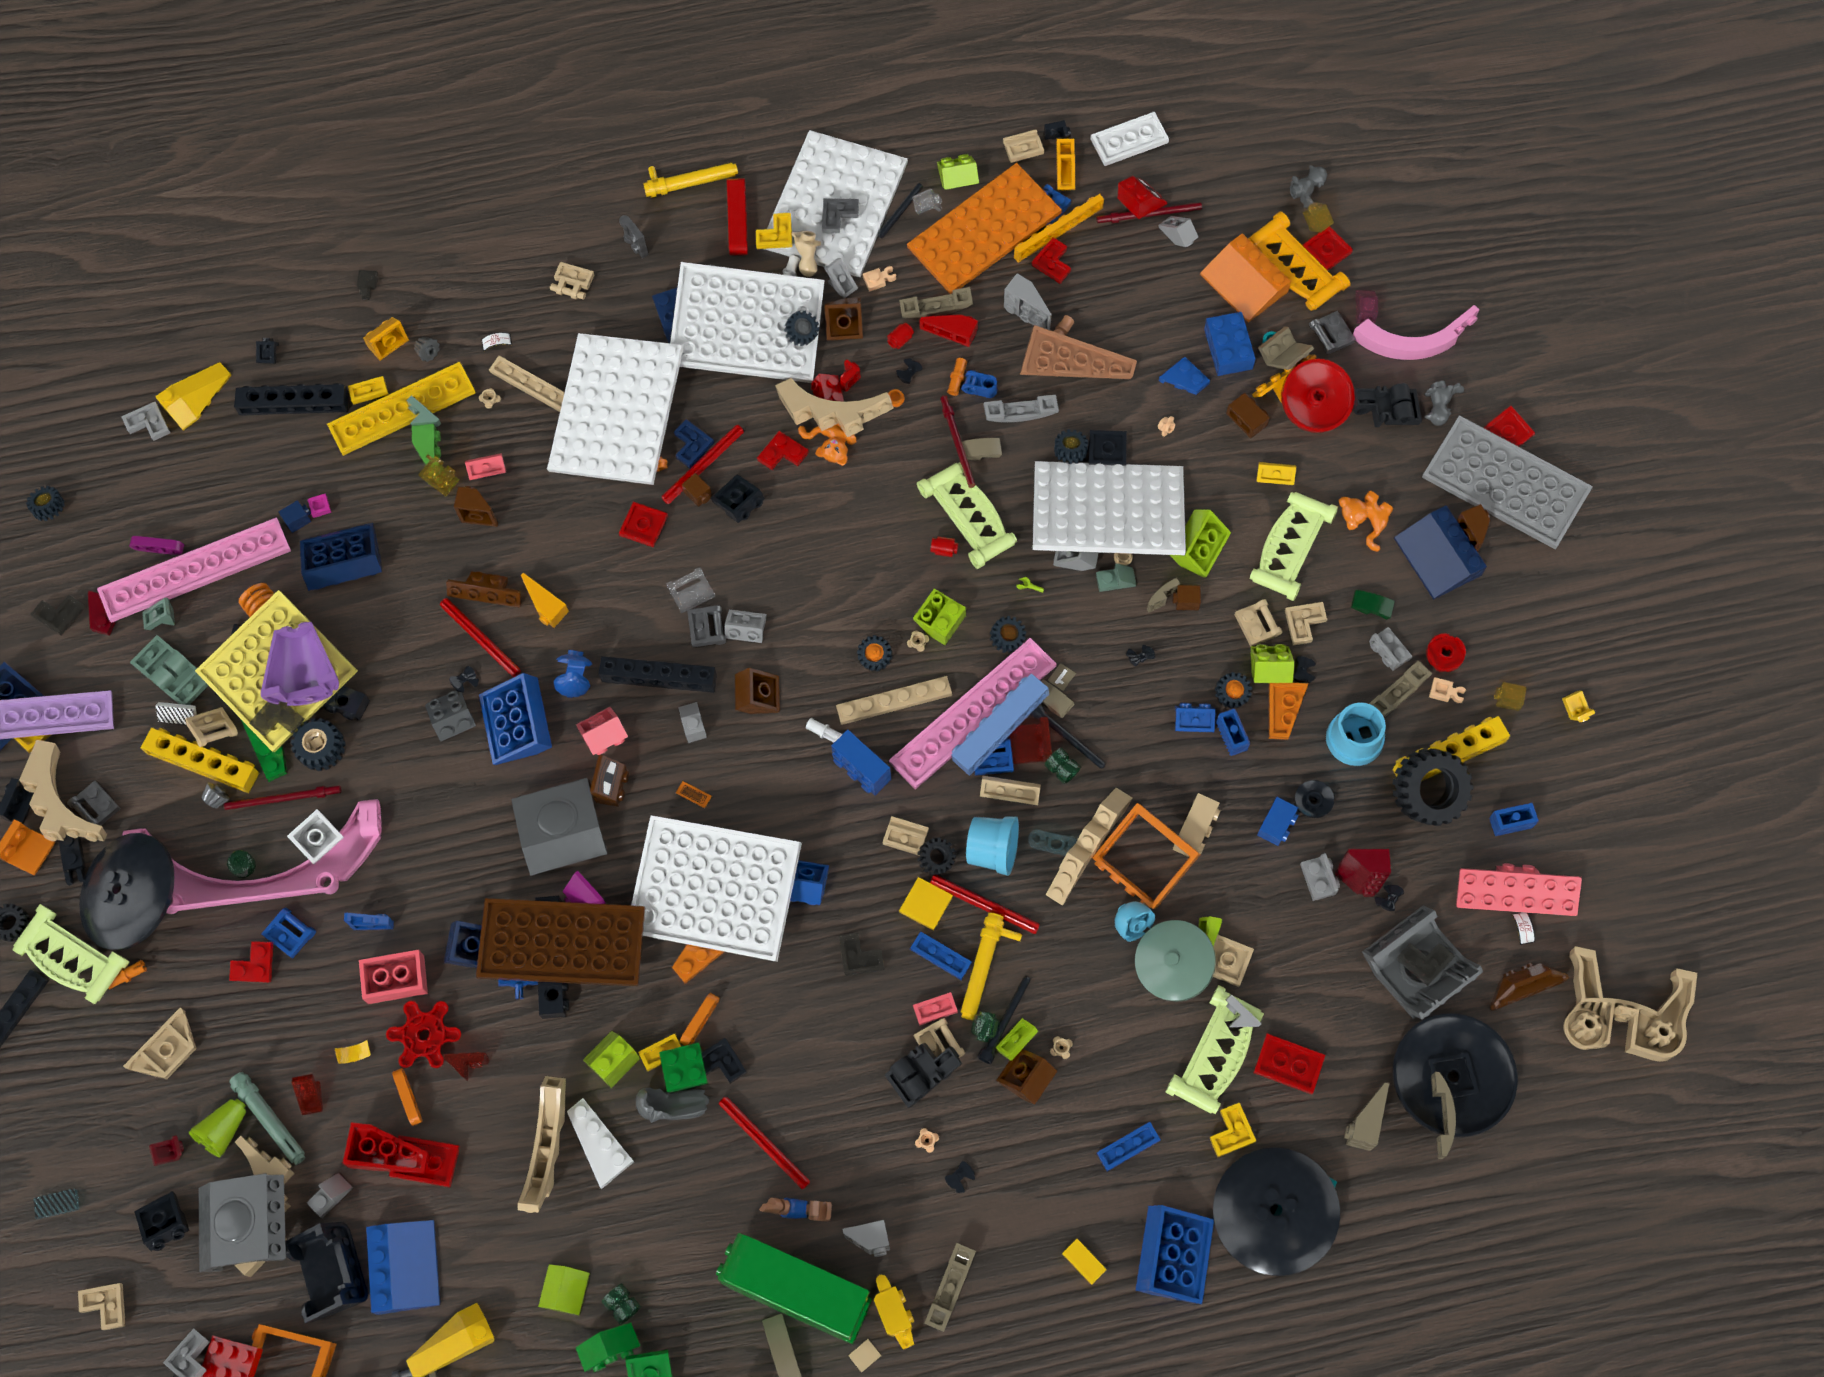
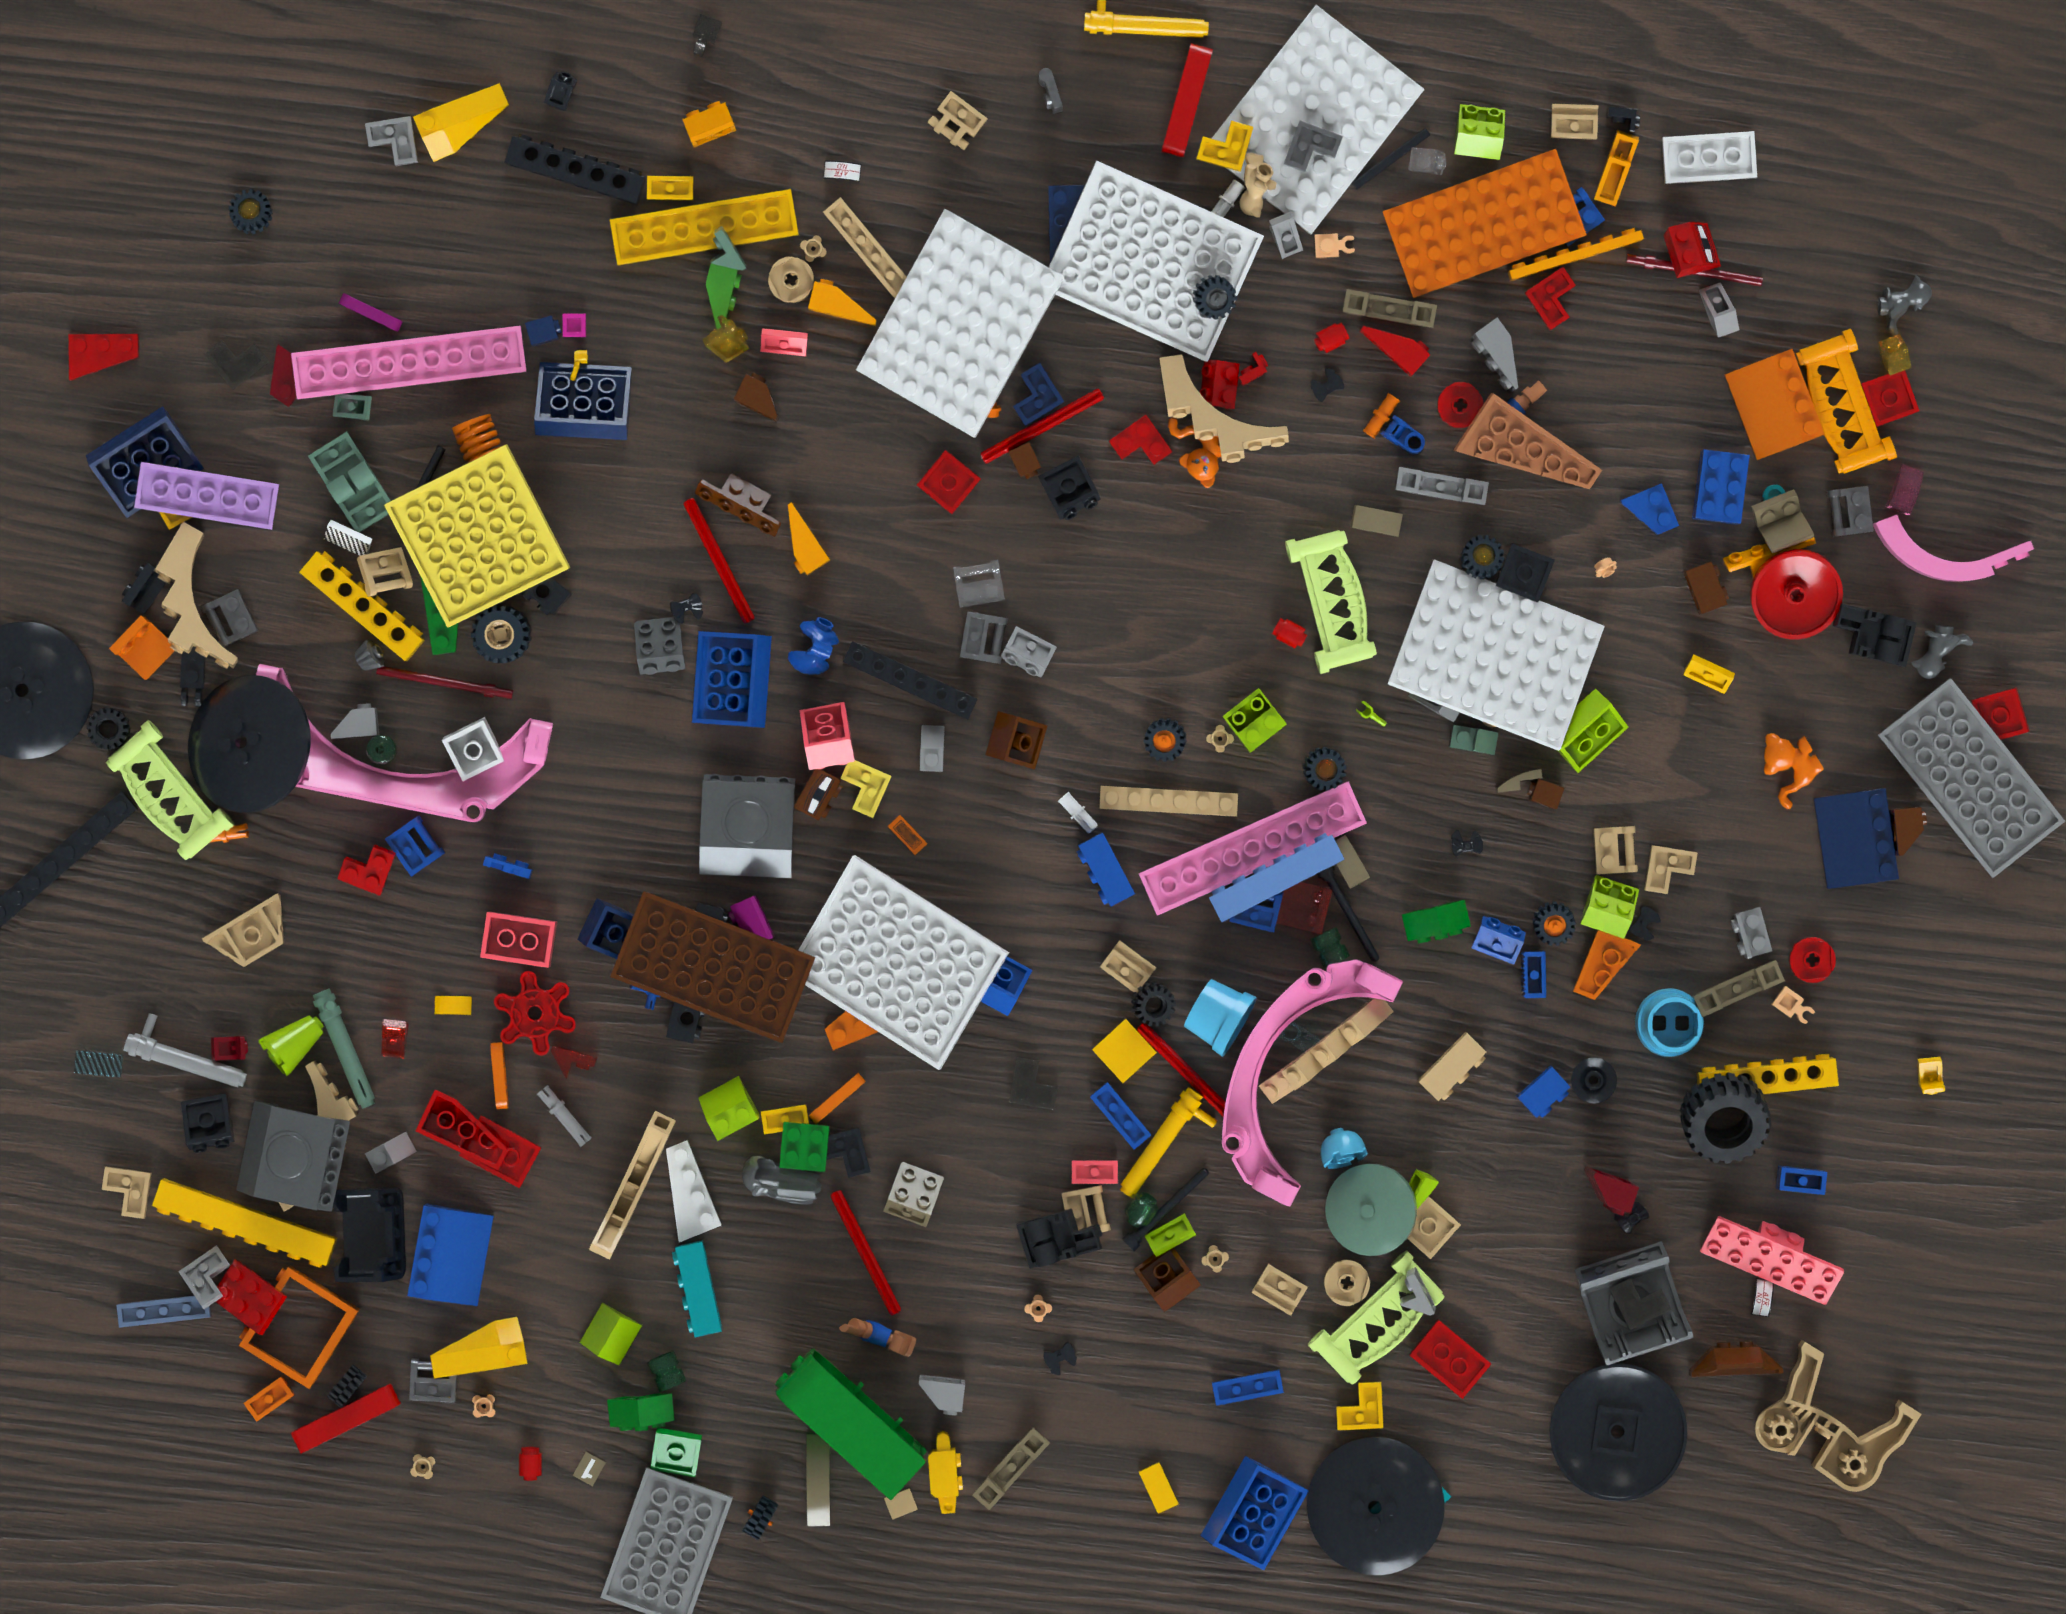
camera: 20 degrees right, 20 degrees up
clear smoke plate [249,701,305,736] -> none
medium lavender cone [261,622,339,706] -> none
dark grey piece [414,337,440,362] -> none
reddish brown slope [825,298,863,340] -> none
orange plate [888,389,905,407] -> none
dark red bar [940,396,975,488] -> none
tan plate [980,776,1041,805] -> none
dark tan sticker [1047,663,1076,691] -> none
orange window [1092,803,1201,909] -> none
yellowish green piece [1250,492,1338,601] -> none
light grey bracket [1300,853,1340,901] -> none
dark tan slope [1344,1083,1389,1151] -> none
dark green slope [1351,590,1395,620] -> none
dark tan slope [1431,1072,1456,1159] -> none
clear yellow brick [1494,682,1526,711] -> none
none -> light grey cylinder [124,1013,247,1088]
none -> yellow brick [152,1178,337,1268]
none -> light grey slope [331,703,379,739]
none -> light grey pin [537,1085,592,1147]
none -> yellow hand [570,350,588,381]
none -> teal brick [672,1240,723,1337]
none -> tan plate [768,257,814,303]
none -> light orange slope [808,279,877,326]
none -> light yellow plate [840,760,892,818]
none -> bracket [883,1162,944,1227]
none -> bright pink panel [1222,959,1403,1207]
none -> tan plate [1251,1264,1308,1316]
none -> tan plate [1324,1259,1370,1306]
none -> green brick [1402,900,1471,944]
none -> red plate [1437,382,1484,428]

